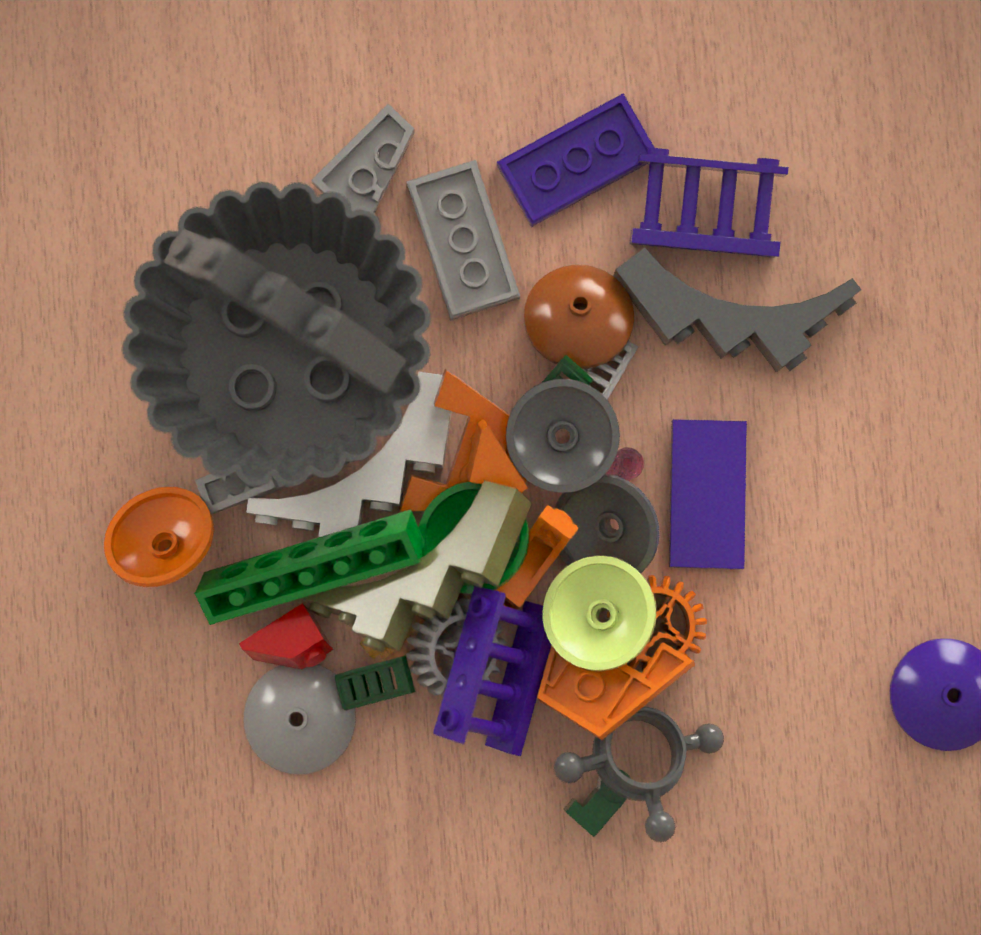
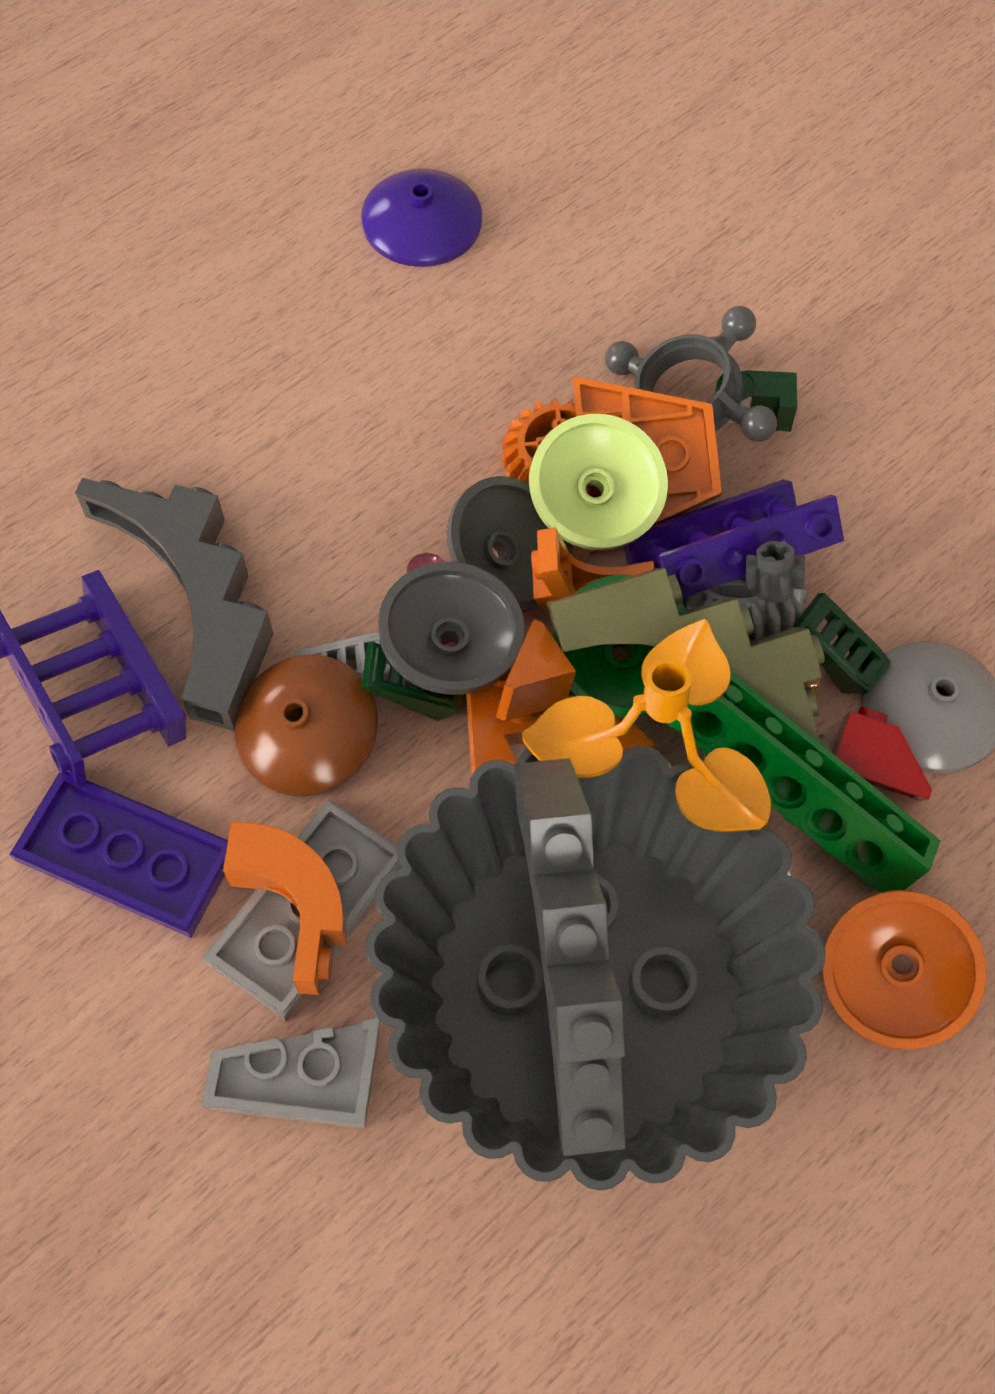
camera: 130 degrees left, 20 degrees down
dark purple tile [669,419,747,569] -> none
none -> orange arch [223,821,347,995]
none -> light orange plant [522,619,771,832]
none -> dark grey gear [746,541,805,603]

